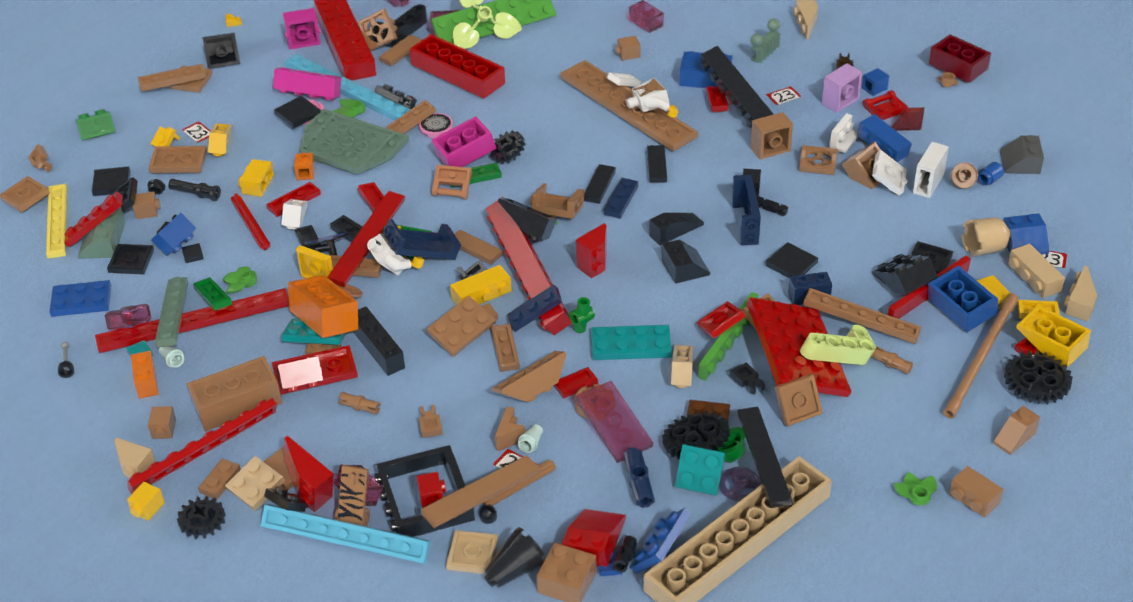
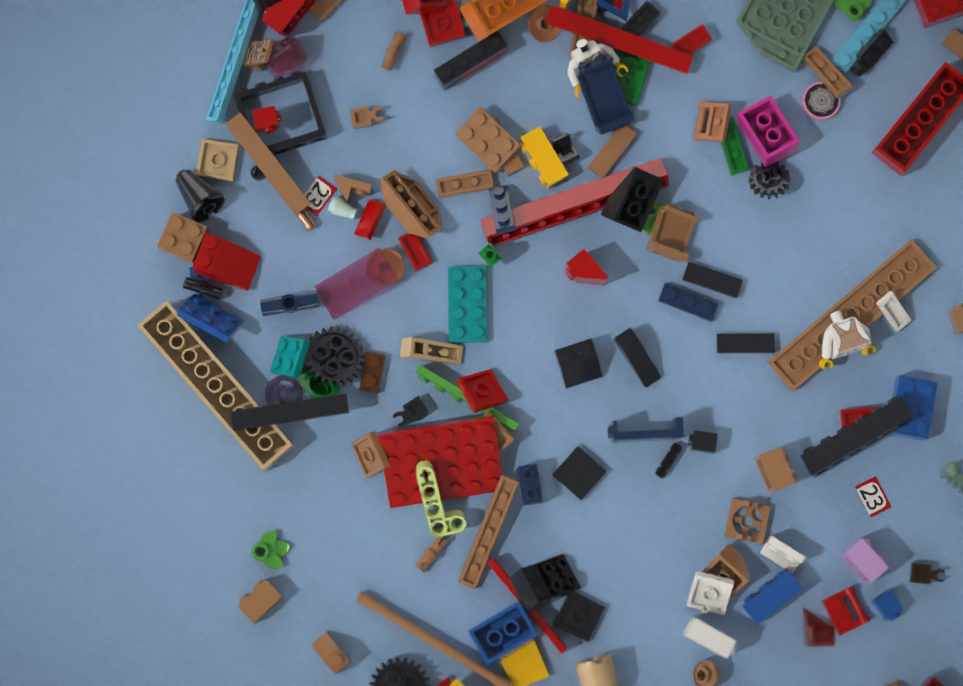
camera: 90 degrees right, 40 degrees up
none -> red tile [354,199,386,240]

